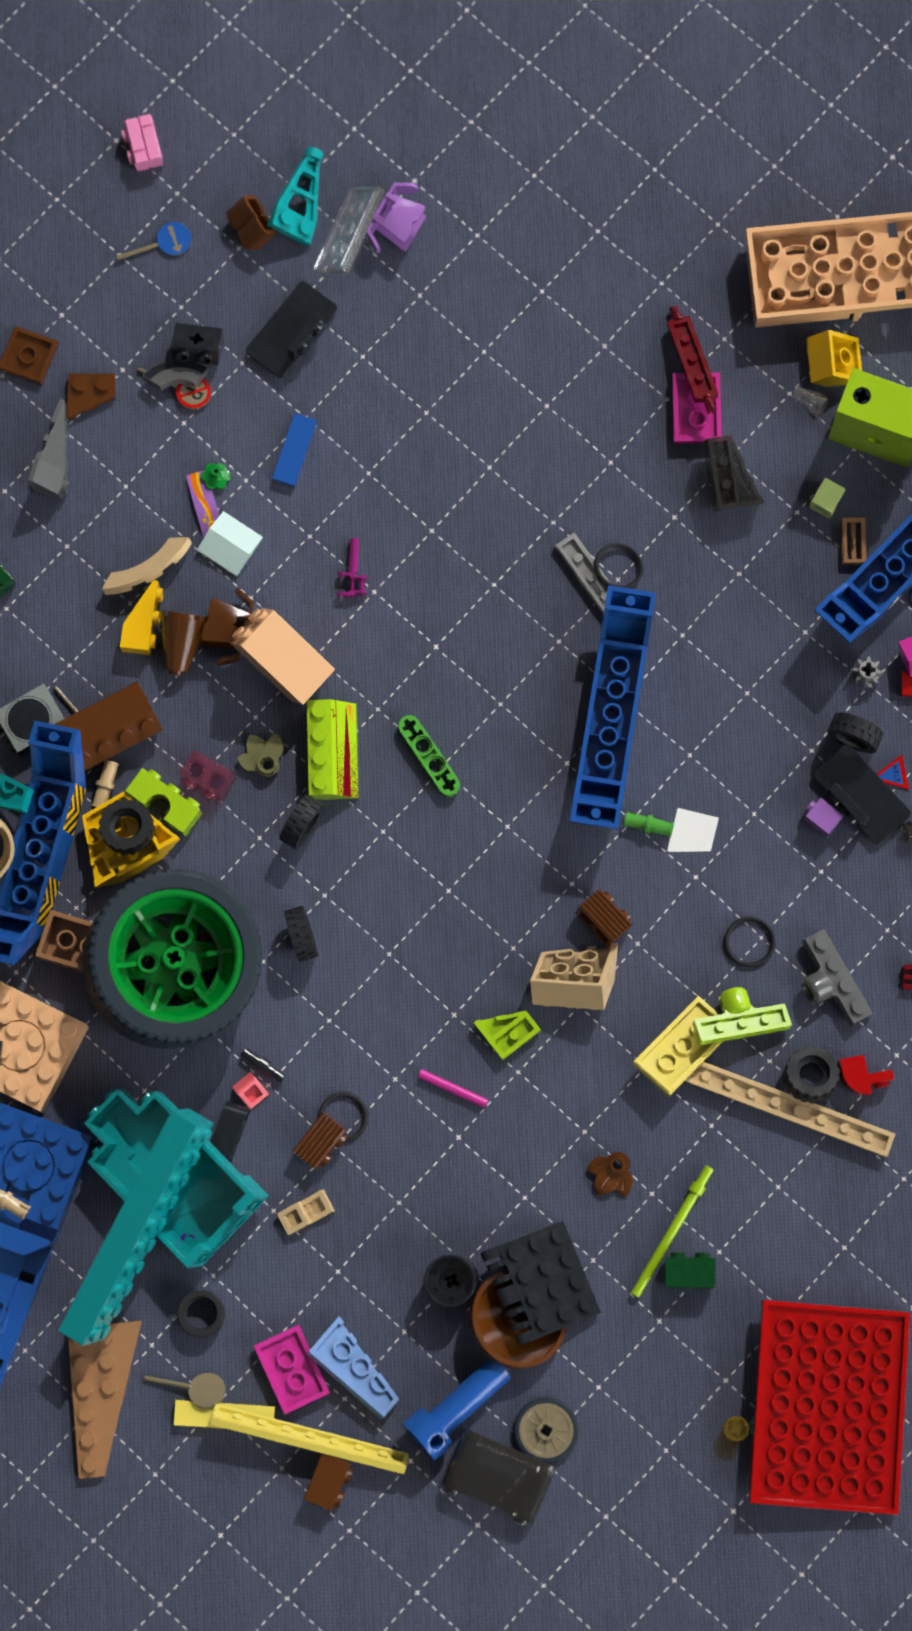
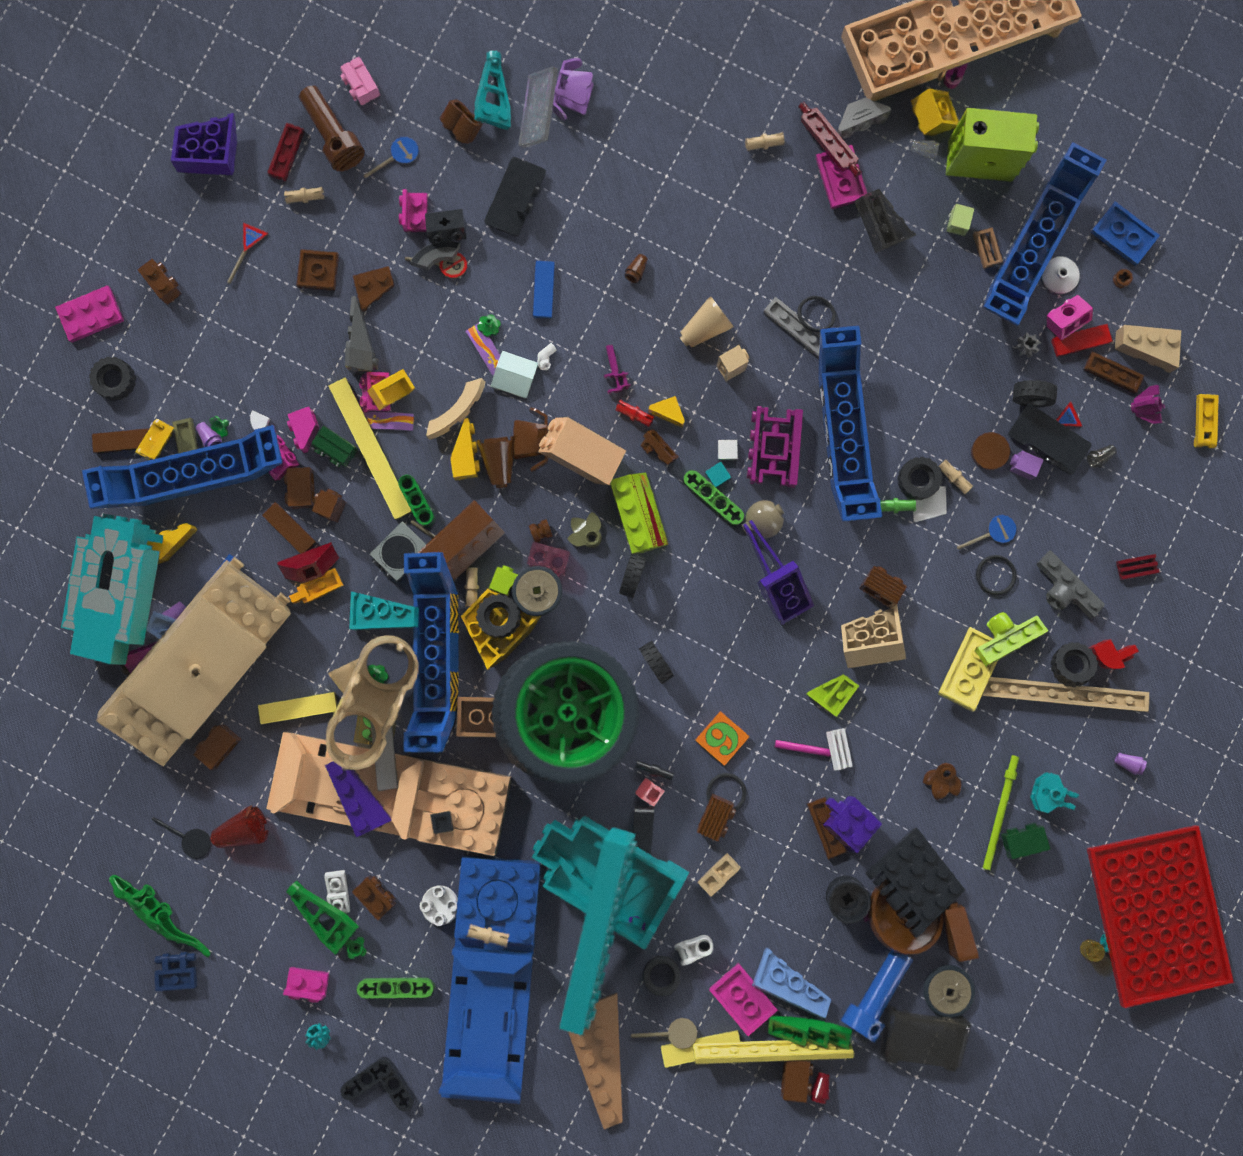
camera: 20 degrees left, 5 degrees up
none -> dark red tile [267,123,305,182]
none -> tan pin [284,187,324,204]
none -> reddish brown piece [299,85,365,171]
none -> light yellow tile [329,378,412,520]
none -> dark pink bracket [359,372,391,413]
none -> medium lavender sticker [364,412,414,431]
none -> yellow panel [367,369,415,411]
none -> green beam [398,475,436,528]
none -> dark pink bracket [399,189,428,232]
none -> dark tan wheel [512,566,563,616]
none -> reddish brown wheel [529,519,553,543]
none -> white arm [537,343,557,370]
none -> red pin [615,400,654,427]
none -> reddish brown cone [624,254,648,283]
none -> reddish brown hinge [640,429,679,465]
none -> yellow slope [648,396,685,428]
none -> white piece [674,935,713,965]
none -> tan cone [680,297,734,347]
none -> tile [695,711,750,766]
none -> teal tile [705,462,731,488]
none -> tan brick [717,345,749,381]
none -> white tile [718,440,737,460]
none -> dark tan brick [742,500,785,539]
none -> dark purple slope [743,520,814,625]
none -> tan pin [745,133,784,151]
none -> magenta fence [747,406,803,488]
none -> green slope [768,1016,853,1049]
none -> reddish brown tile [806,797,846,859]
none -> dark red cone [811,1072,830,1104]
none -> dark purple hinge [823,796,882,853]
none -> white tile [826,728,852,770]
none -> light grey slope [837,98,891,138]
none -> black tyre [897,457,942,500]
none -> tan pin [938,460,973,495]
none -> magenta beam [943,62,969,89]
none -> reddish brown slope [944,902,979,962]
none -> blue piece [957,515,1016,550]
none -> reddish brown tile [971,432,1010,470]
none -> teal hinge [1030,772,1079,813]
none -> medium lavender cone [1114,753,1147,775]

